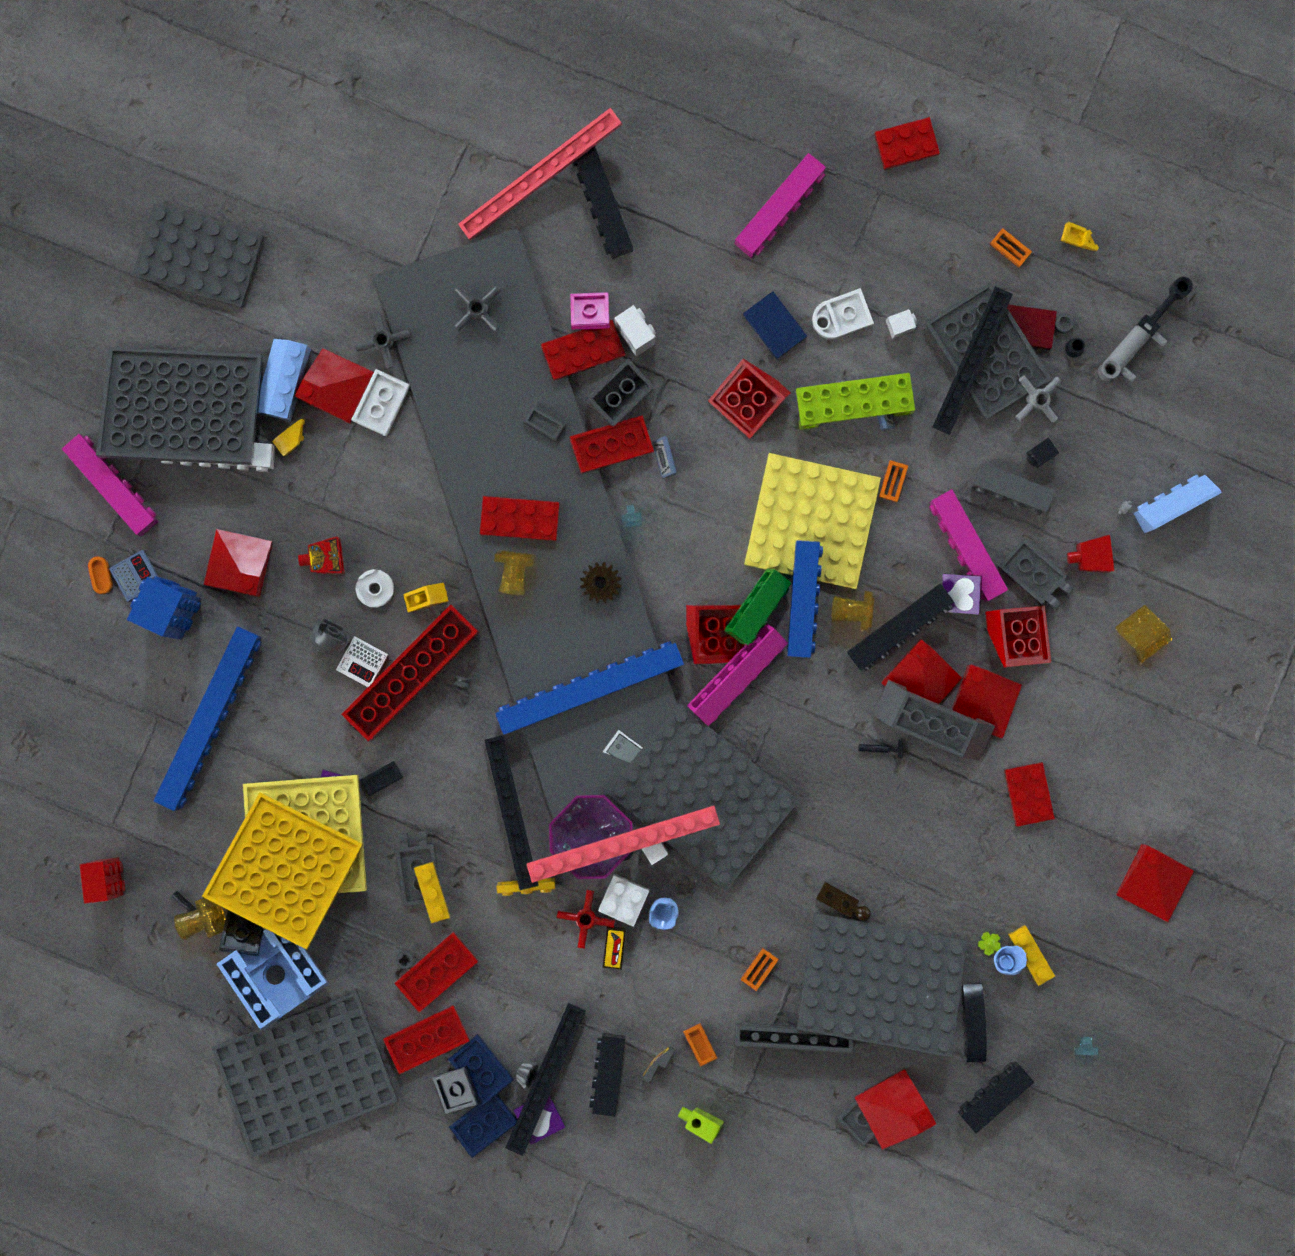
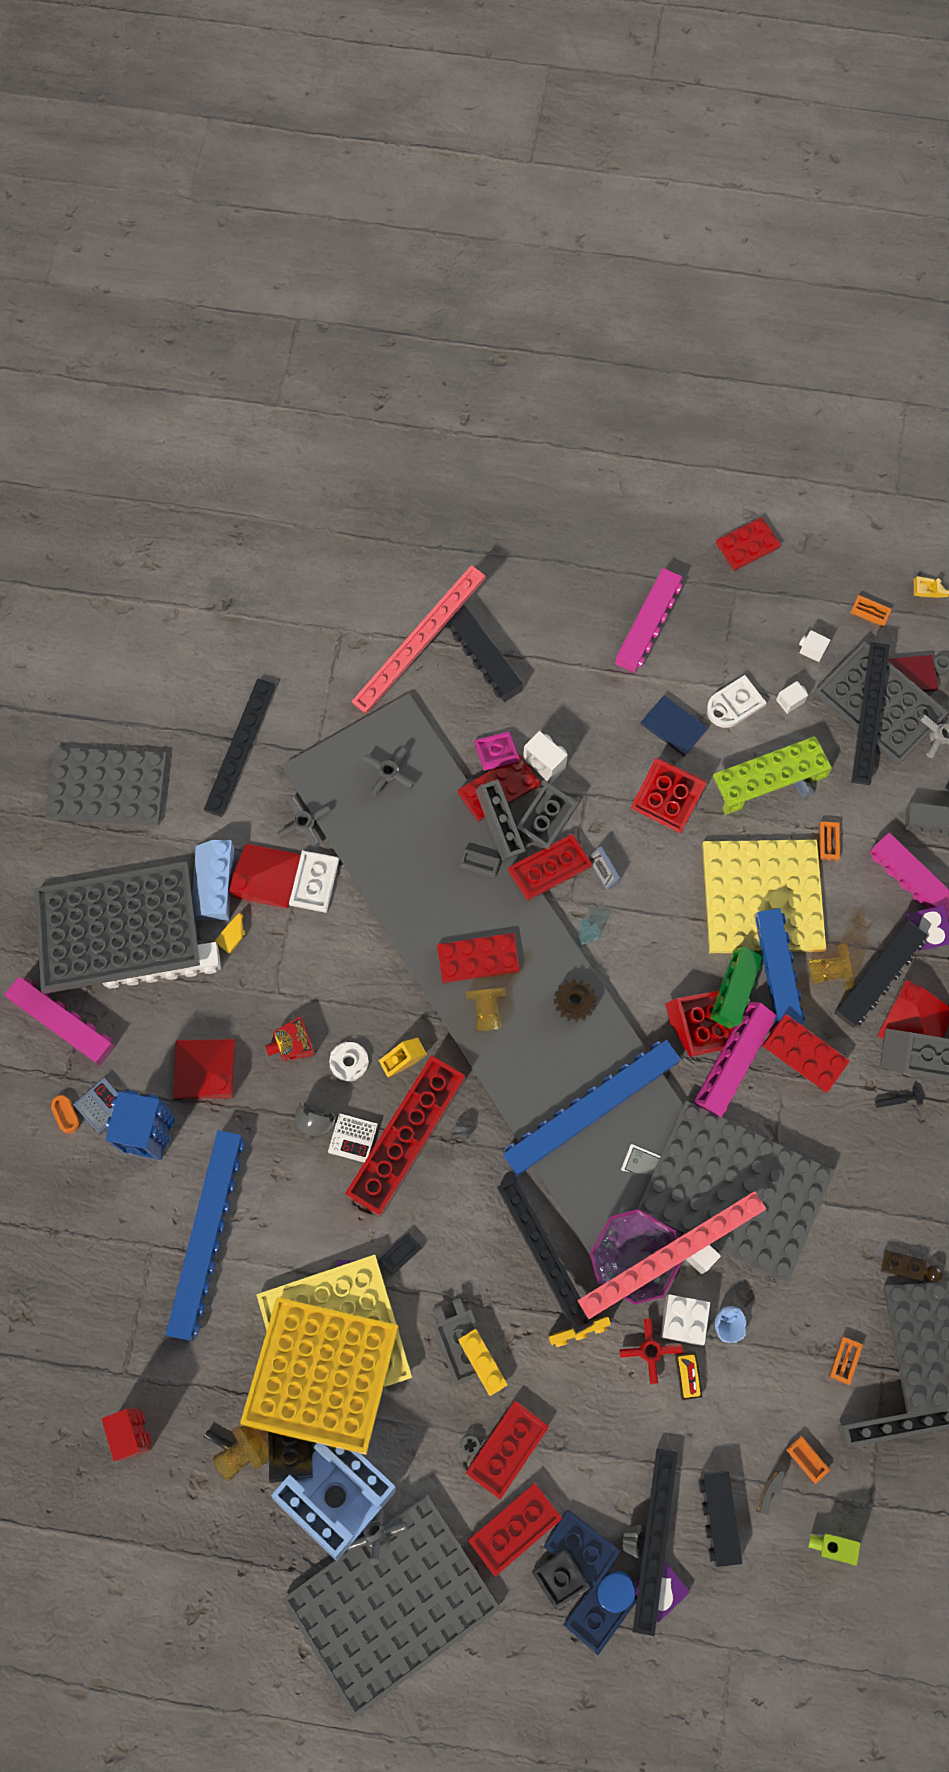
camera: 15 degrees left, 15 degrees down
none -> black plate [204,678,275,817]
none -> dark grey bar [347,1509,408,1565]
none -> dark grey brick [475,780,525,861]
none -> blue piece [598,1571,635,1613]
none -> red plate [762,1014,850,1093]
none -> white brick [799,630,830,662]

